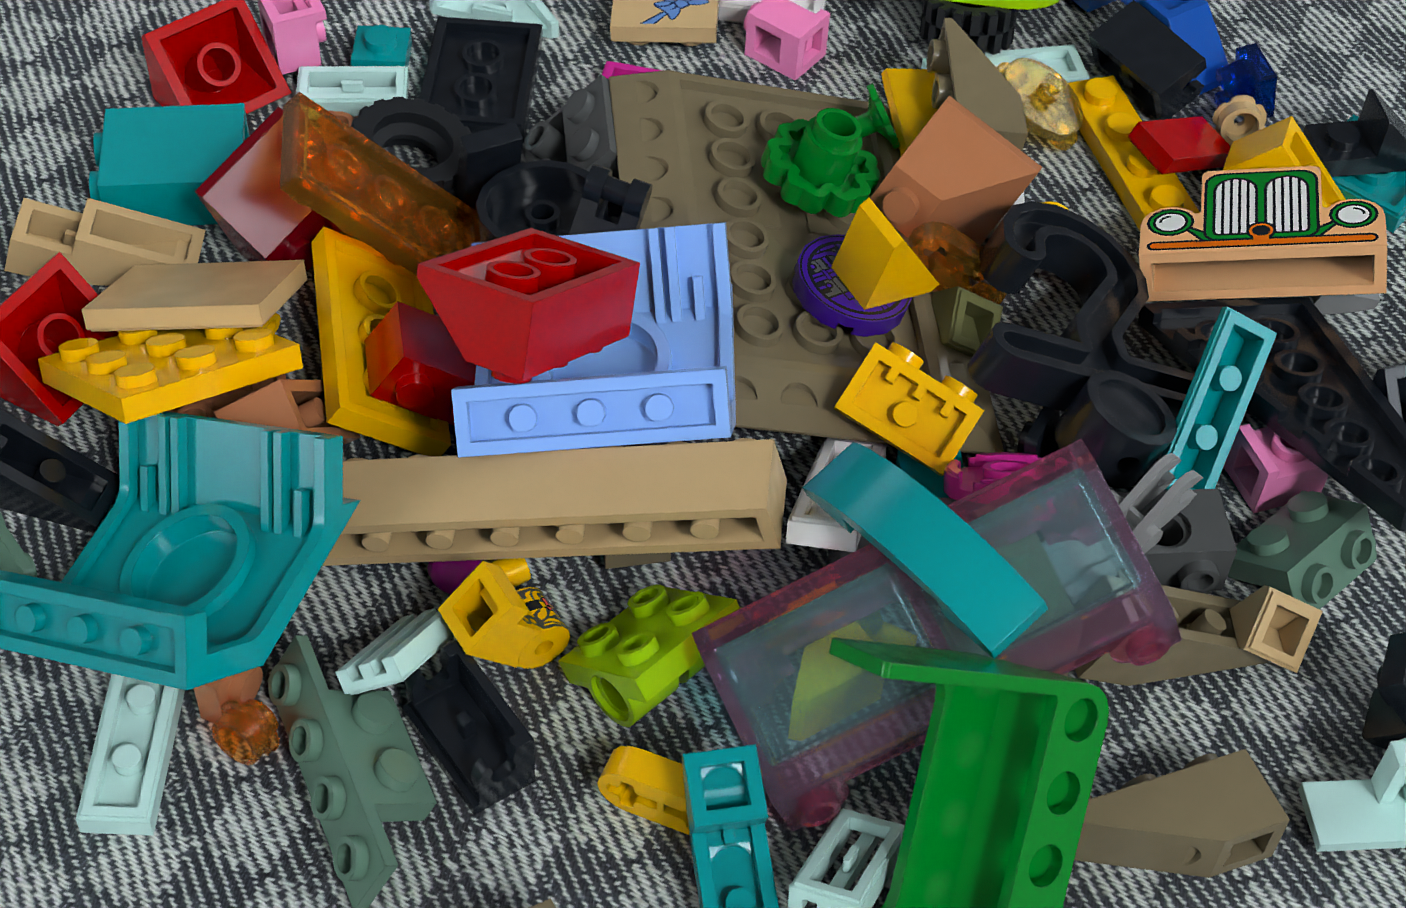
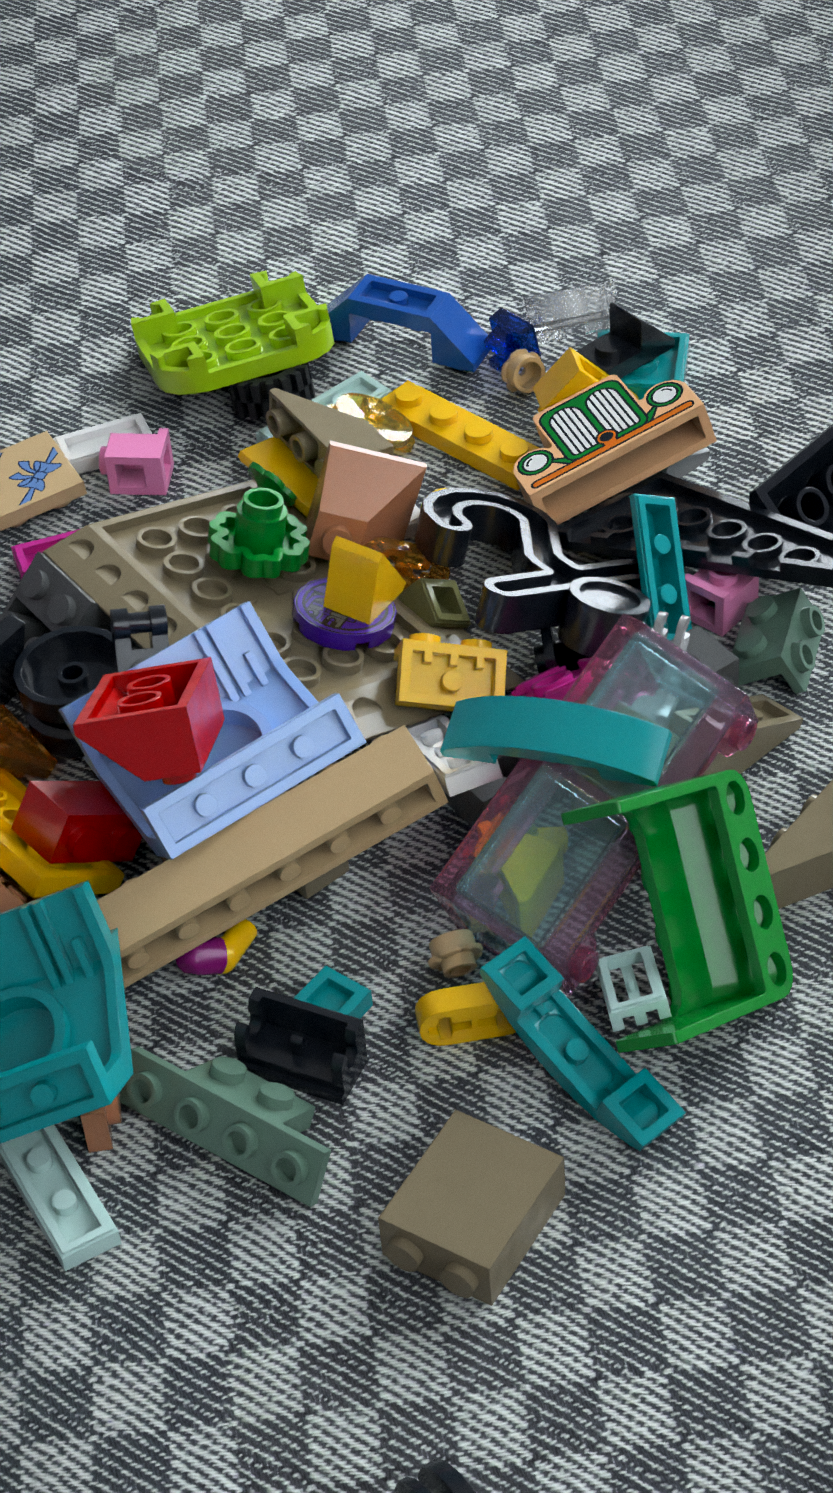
camera: 25 degrees left, 5 degrees down
clear orange plate [212,699,280,765] -> none
light aqua tile [335,608,454,695] -> none
yellow leg [438,561,570,669] -> none
lime plate [558,584,747,727] -> none
black hinge [1089,0,1207,120] -> none
red tile [1128,116,1231,174] -> none
tan slope [1229,585,1323,673] -> none
none -> teal plate [294,965,373,1019]
none -> tan plate [428,929,483,978]
none -> clear slope [521,280,618,344]

